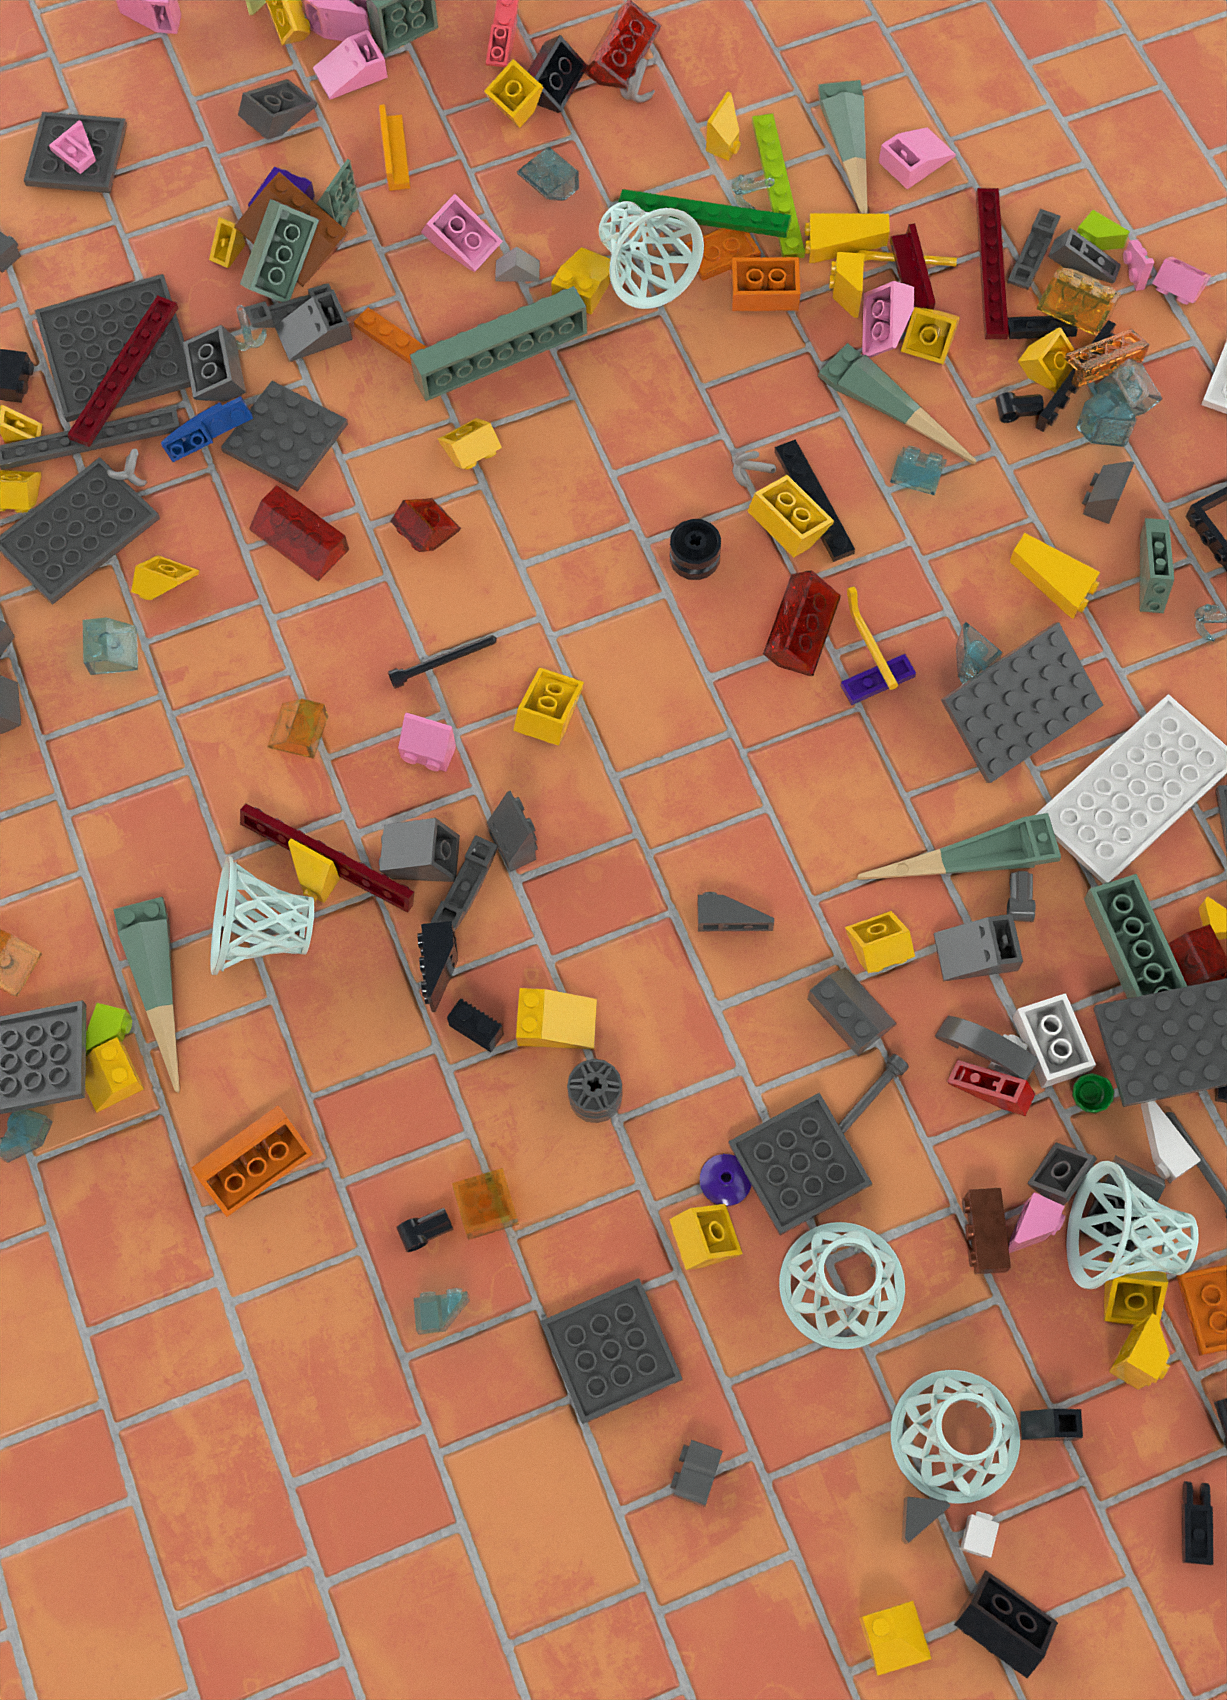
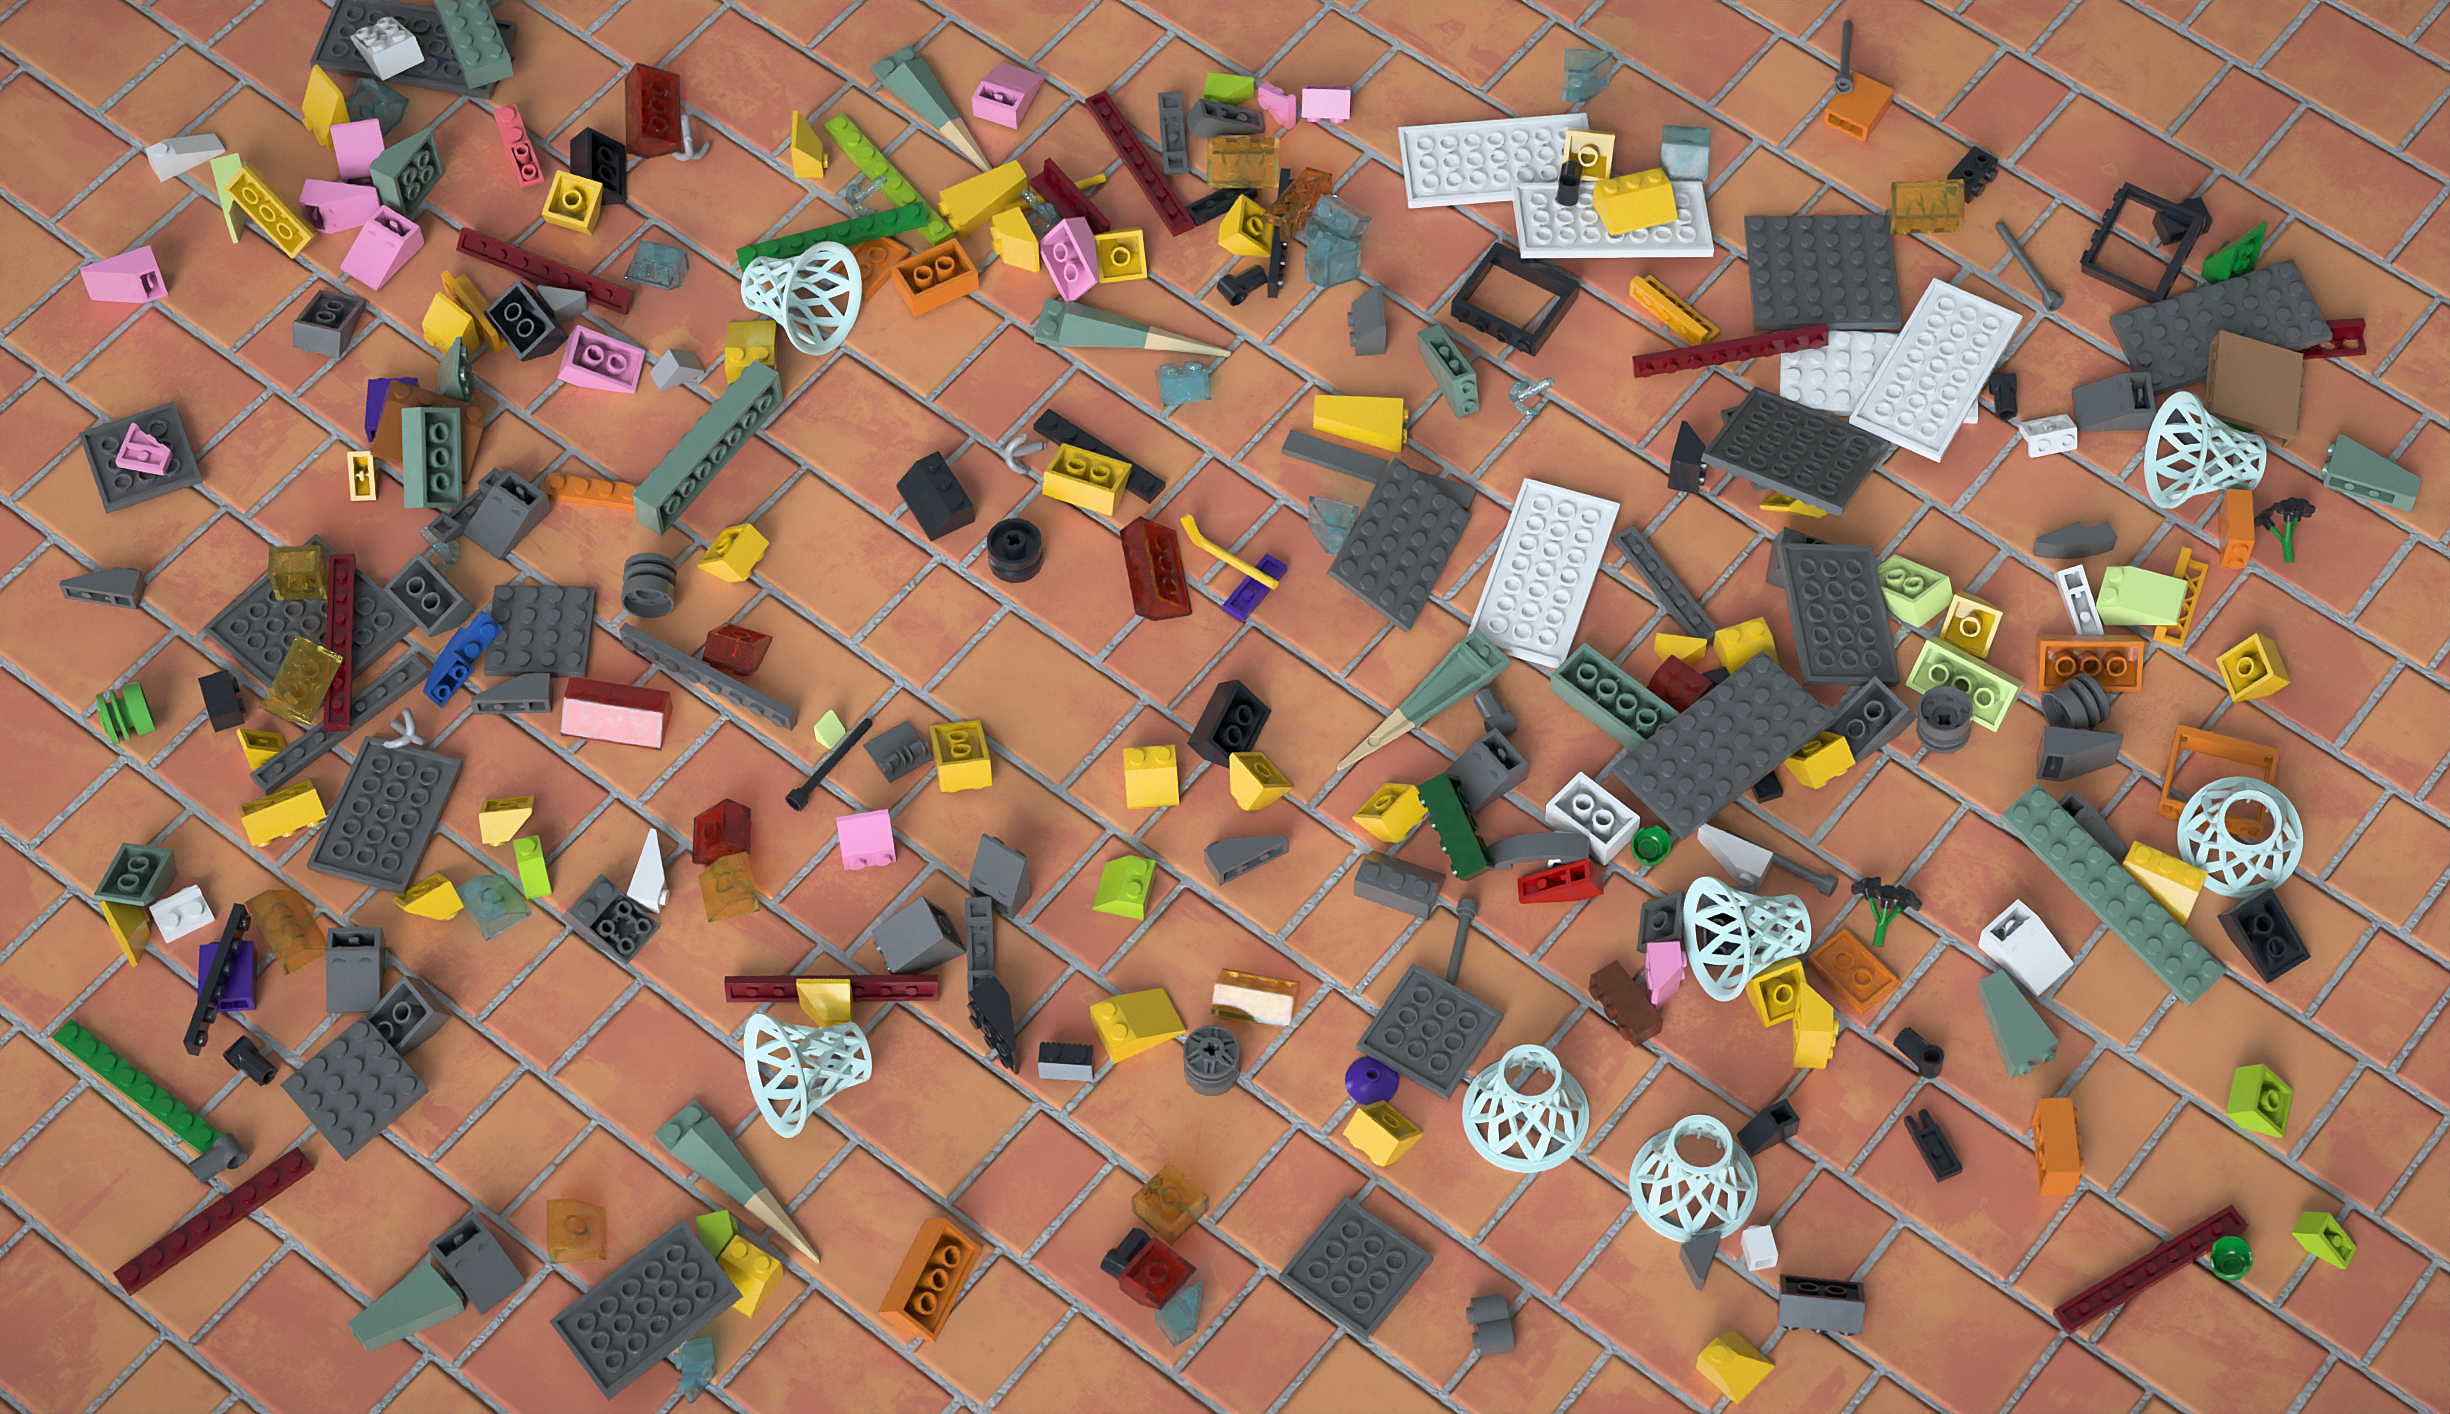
camera: 30 degrees left, 10 degrees down
none -> clear yellow slope [259,635,344,726]
none -> clear yellow brick [267,544,329,600]
none -> yellow slope [392,872,464,920]
none -> yellow slope [422,291,480,356]
none -> dark red plate [456,227,634,315]
none -> dark grey slope [471,672,553,714]
none -> black slope [483,280,569,362]
none -> lime slope [513,835,552,900]
none -> light grey slope [537,285,588,324]
none -> dark grey slope [561,874,660,965]
none -> dark grey plate [620,622,797,731]
none -> dark grey wheel [621,553,677,618]
none -> white slope [627,828,670,914]
none -> clear red slope [692,798,752,864]
none -> yellowish green slope [814,710,846,749]
none -> dark grey hinge [863,721,934,783]
none -> black slope [896,451,975,542]
none -> clear light blue piece [1021,189,1060,233]
none -> lime slope [1093,855,1156,920]
none -> clear red slope [1118,1236,1197,1310]
none -> yellow slope [1123,745,1179,809]
none -> black slope [1187,679,1271,769]
none -> clear yellow slope [1211,969,1301,1029]
none -> yellow slope [1229,752,1293,811]
none -> dark grey tile [1282,430,1476,512]
none -> dark green wedge [1418,772,1495,882]

